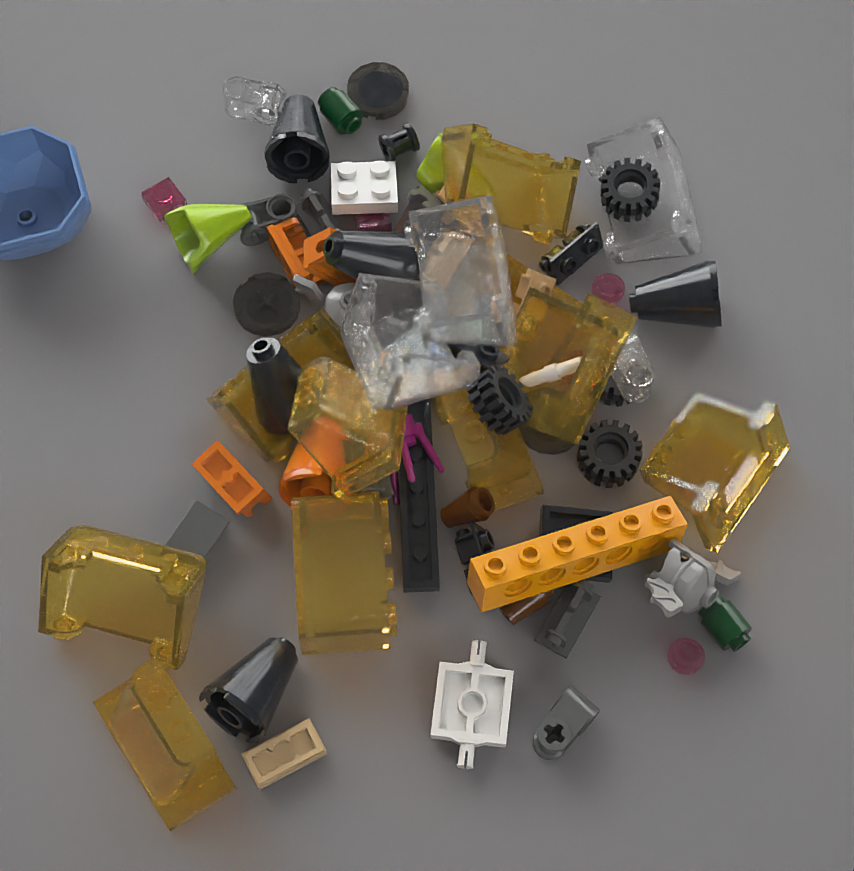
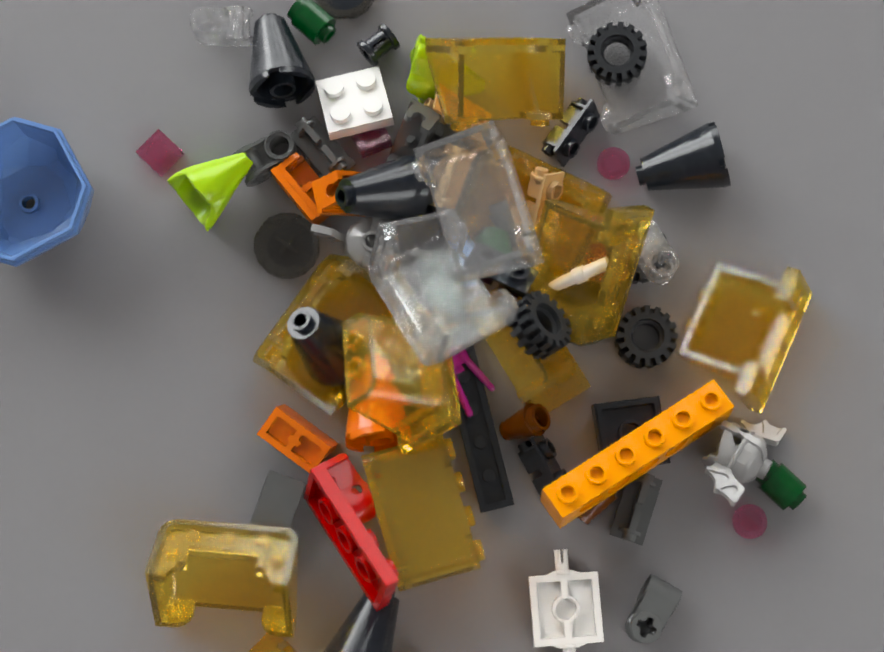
camera: 10 degrees left, 15 degrees up
none -> red plate [304,453,399,611]

